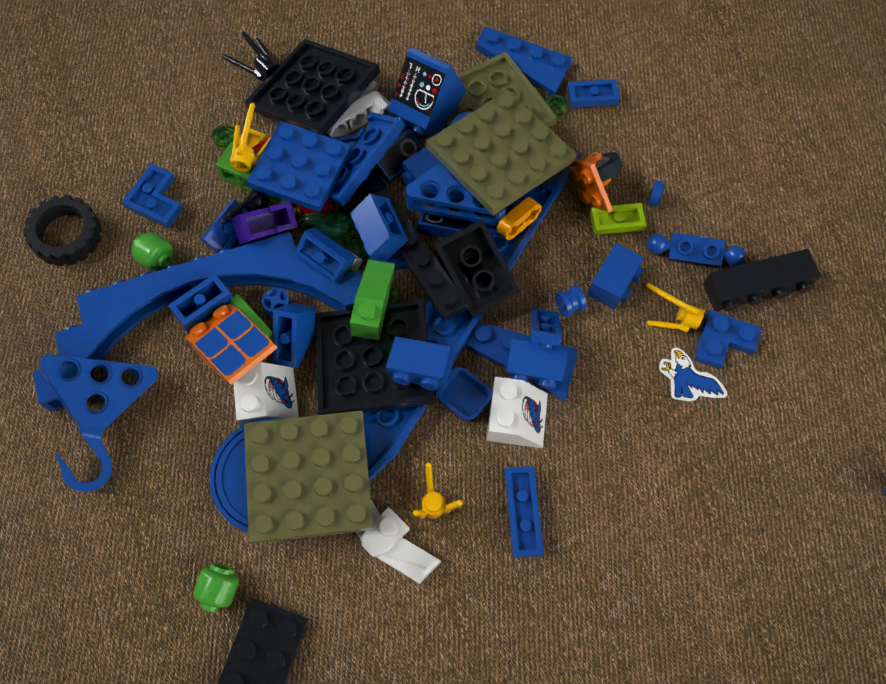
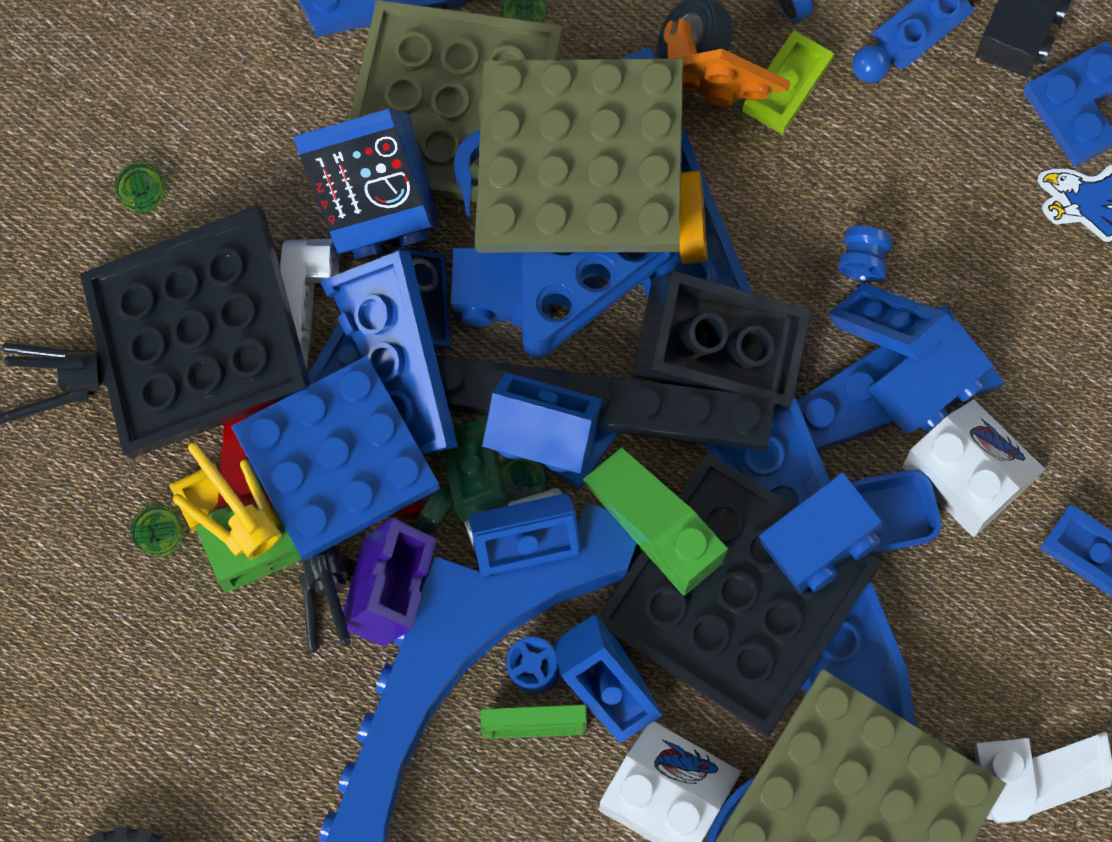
camera: 45 degrees left, 5 degrees up
blue plate [122,163,183,229] -> none
bright green head [132,232,173,272] -> none
blue brick [168,273,233,334] -> none
slope [185,303,277,385] -> none
blue plate [200,199,249,254] -> none
yellow plant [413,462,463,519] -> none
slope [418,213,473,238] -> none
blue brick [587,243,644,310] -> none
yellow plant [645,283,705,333] -> none
none -> clear green tile [114,162,166,213]

